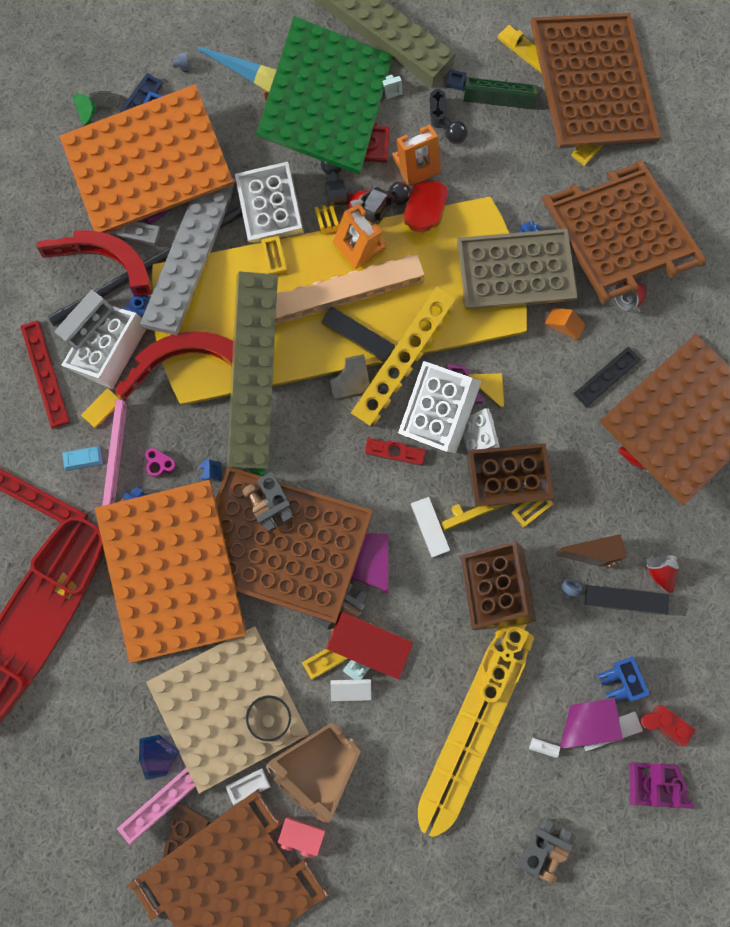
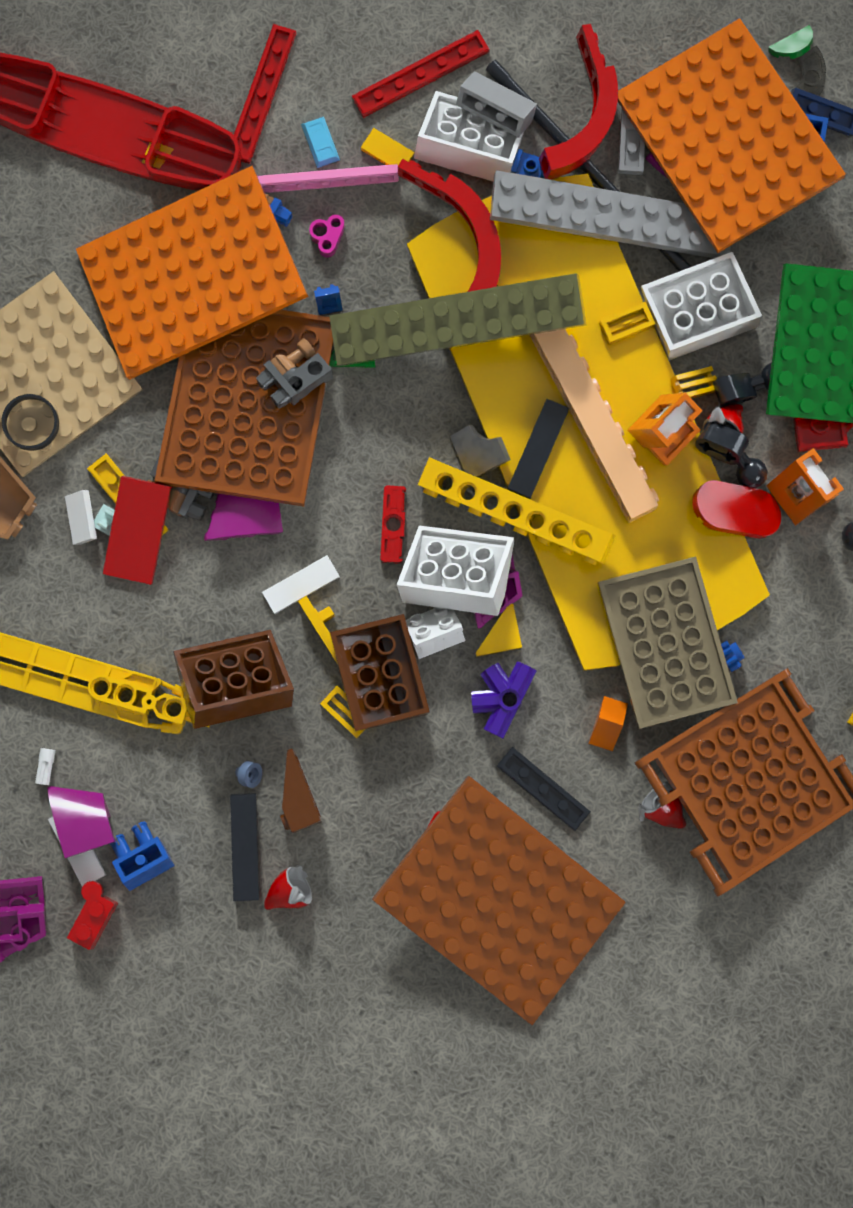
camera: 80 degrees right, 5 degrees up
none -> dark purple piece [471,661,537,739]

